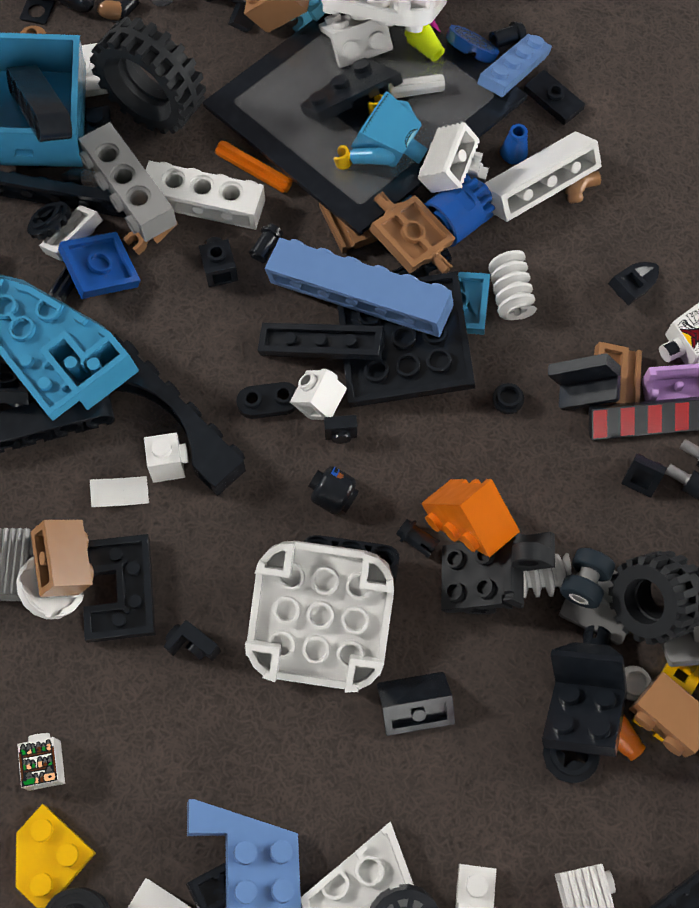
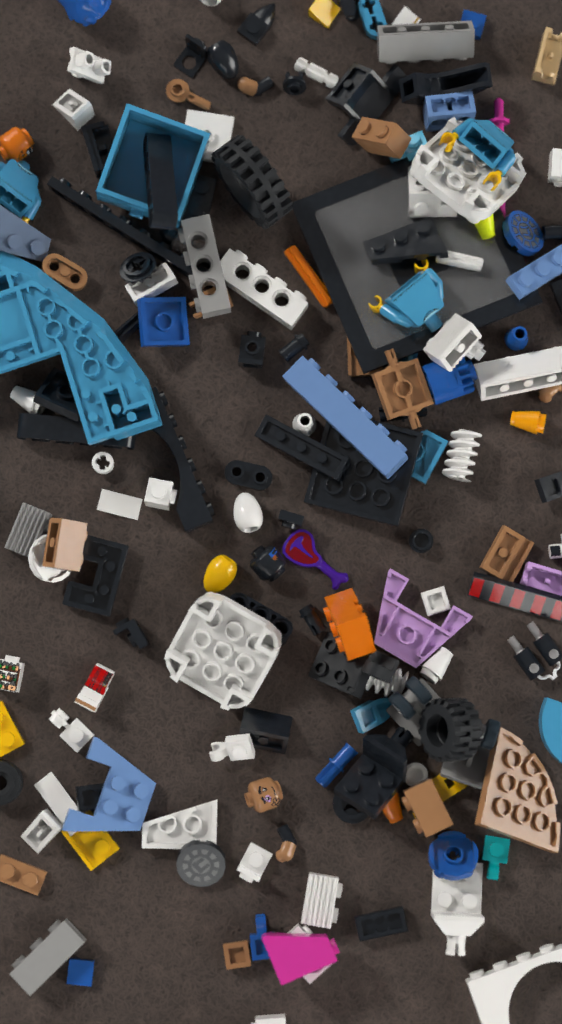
camera: 20 degrees right, 15 degrees up
white brick [290,369,347,420] -> none
black panel [548,353,621,410] -> none
black tile [621,453,667,498] -> none
none -> white plate [49,708,94,753]
none -> leg [74,663,115,712]
none -> white bush [92,452,114,474]
none -> yellow animal [203,555,237,593]
none -> white plate [209,733,255,762]
none -> white animal [233,492,263,533]
none -> medium nougat head [244,777,283,813]
none -> arm [276,824,297,862]
none -> dark purple piece [282,529,348,590]
none -> white cone [292,413,317,436]
none -> blue axle [315,742,358,788]
none -> dark azure plate [350,698,392,734]
none -> lavender wing [374,568,473,668]
none -> white tile [420,586,451,616]
none -> white cone [420,647,453,684]
none -> light orange cone [510,411,547,435]

